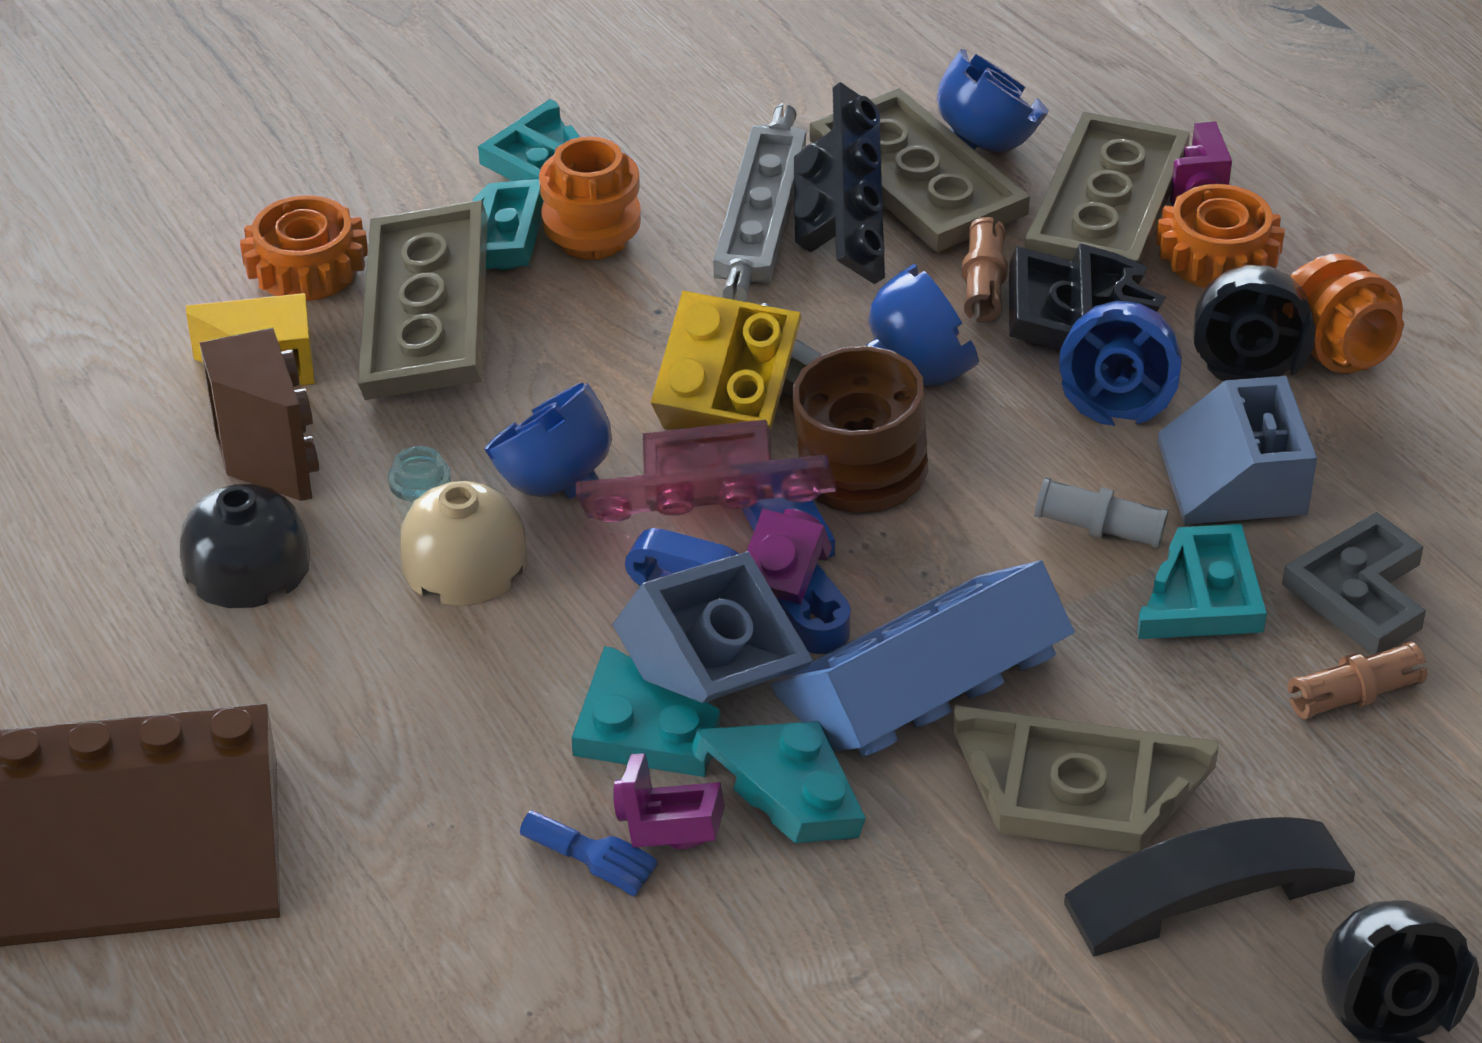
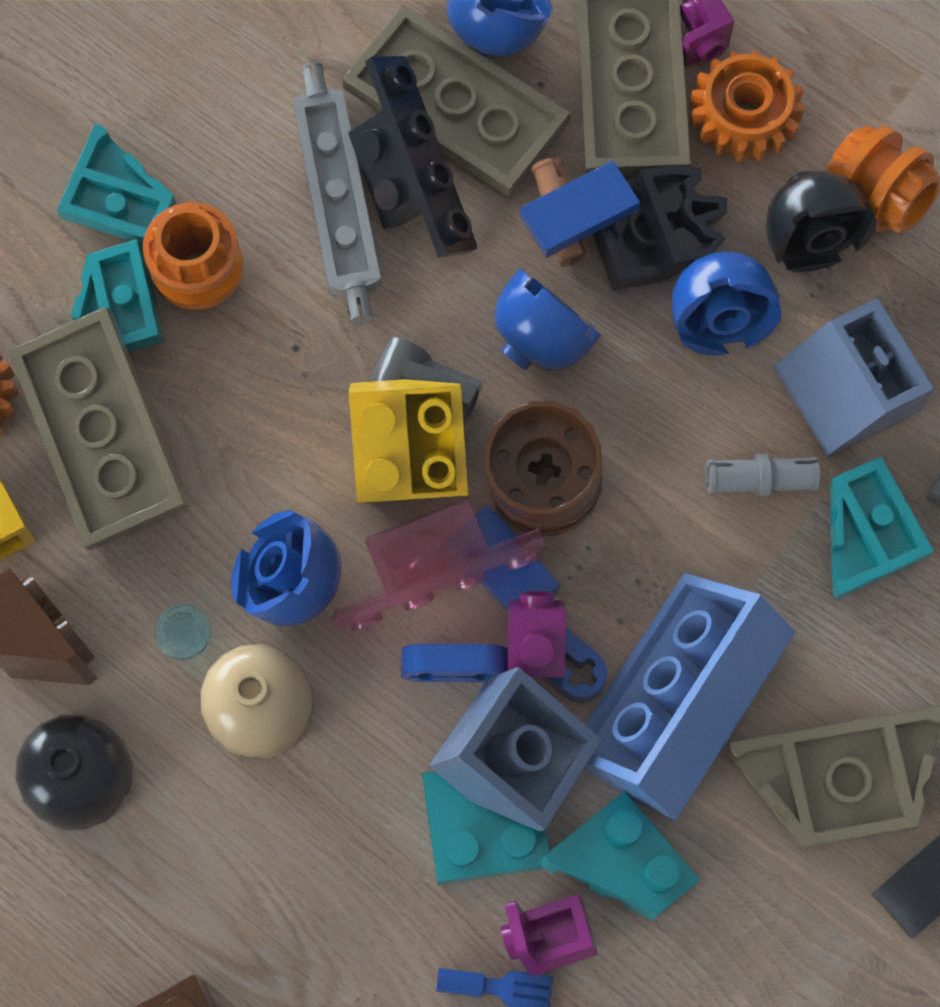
camera: 20 degrees left, 30 degrees up
none -> blue tile [520,160,640,258]

